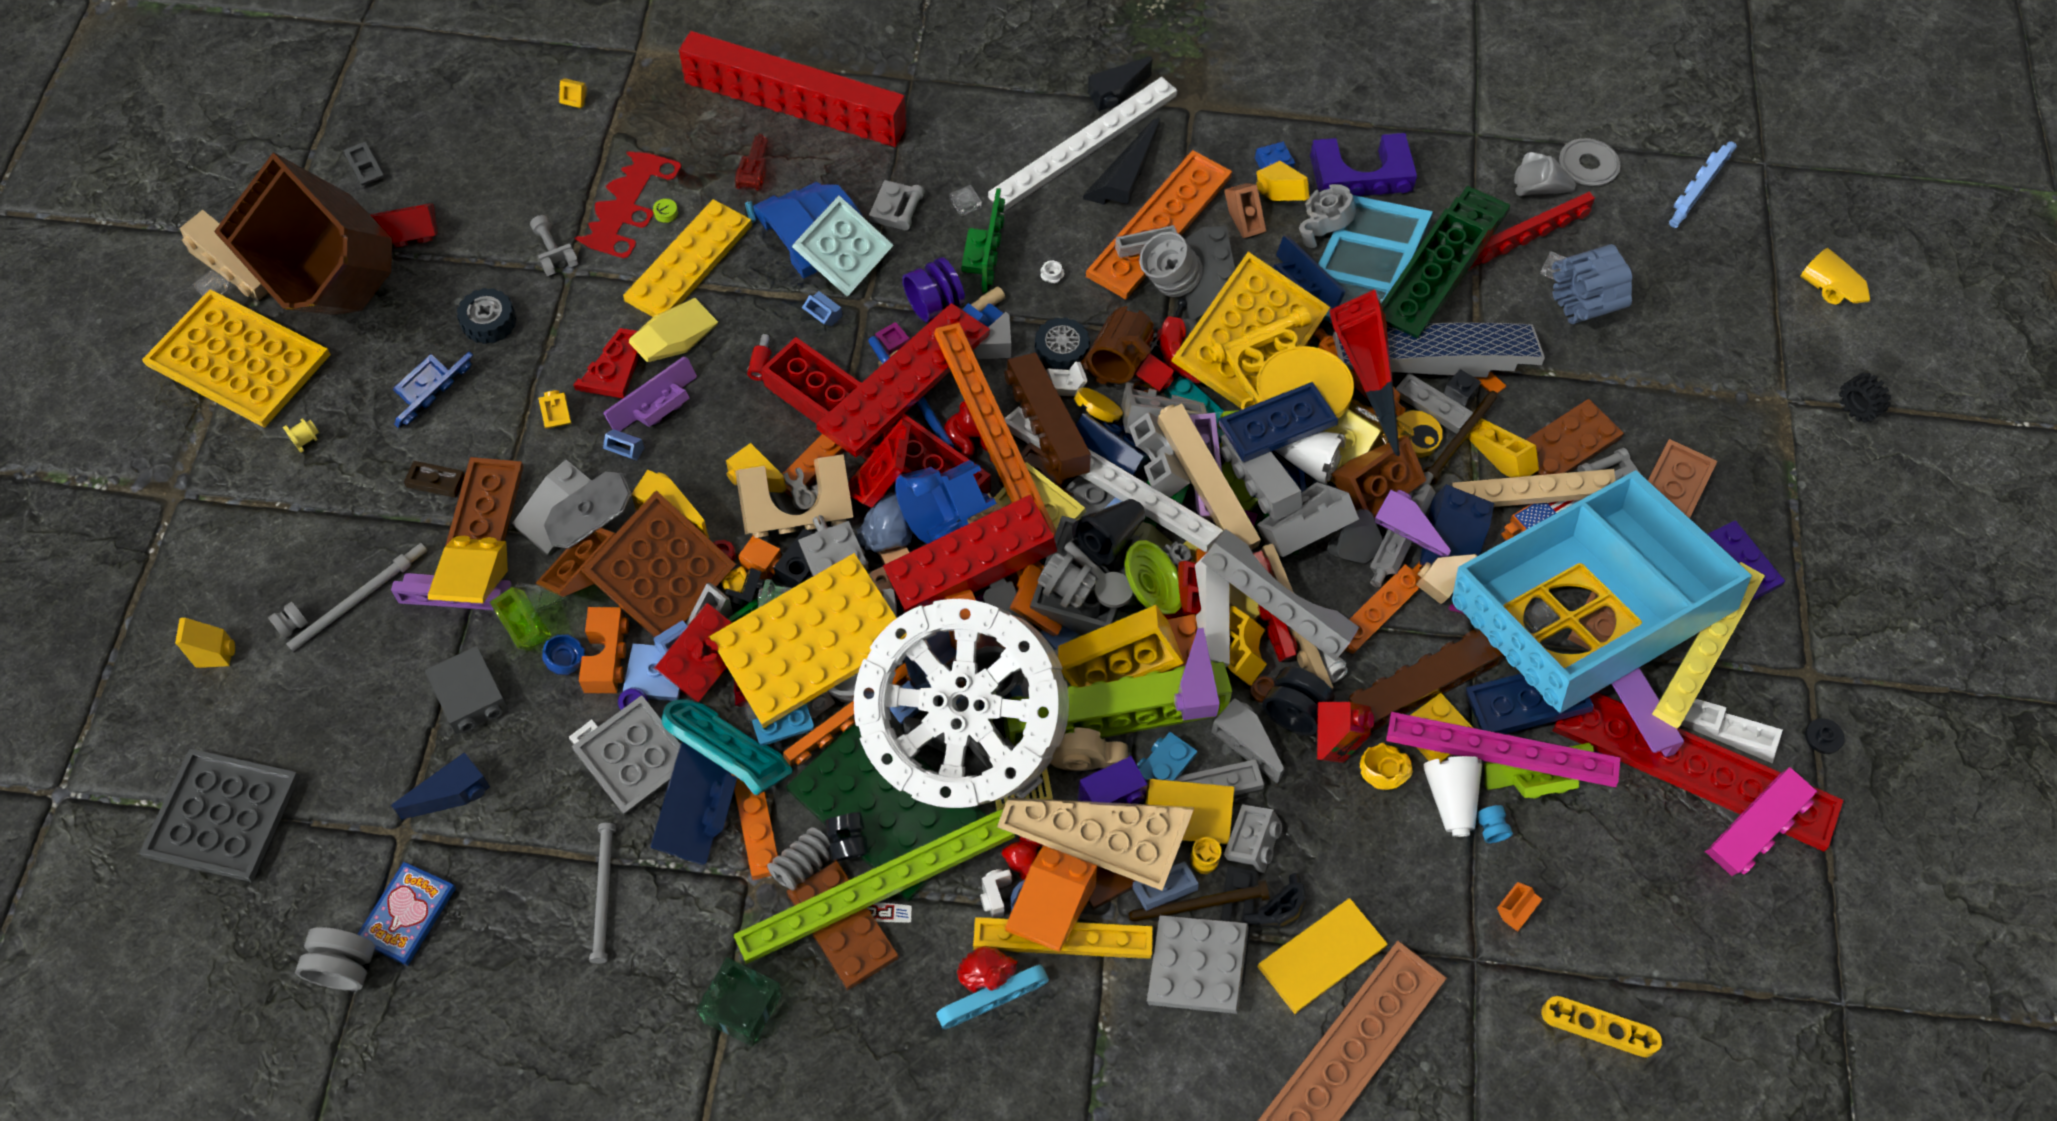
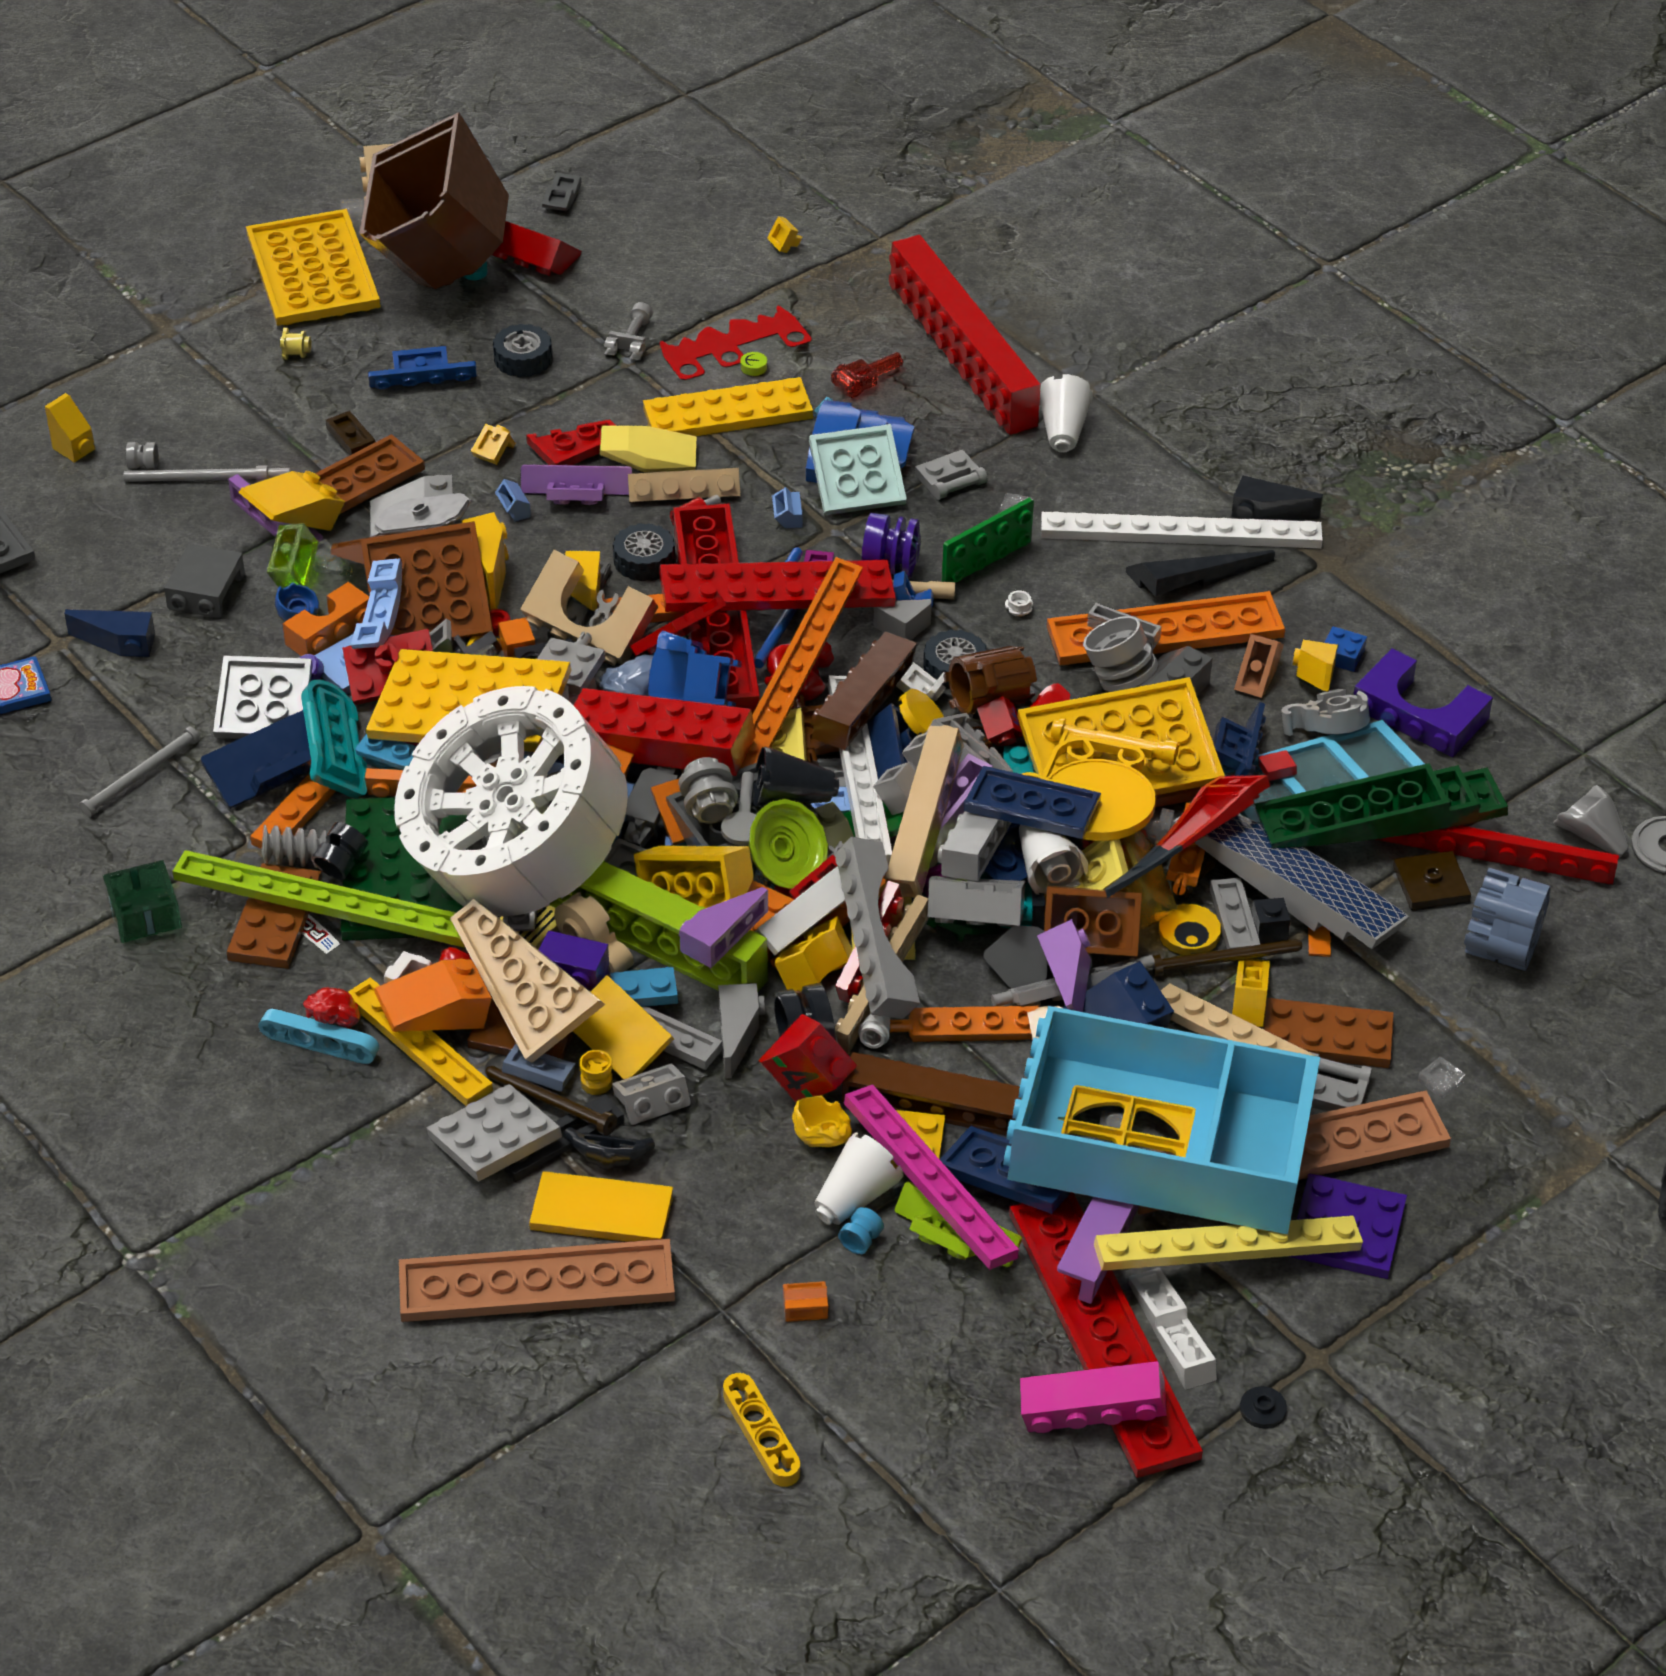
camera: 45 degrees right, 15 degrees down
none -> light blue slope [351,559,402,649]
none -> black wheel [613,523,675,581]
none -> tan plate [628,468,740,502]
none -> white cone [1040,374,1093,452]
none -> red tile [1258,750,1297,781]
none -> dark brown plate [1393,851,1471,910]
none -> clear plate [1418,1056,1465,1099]

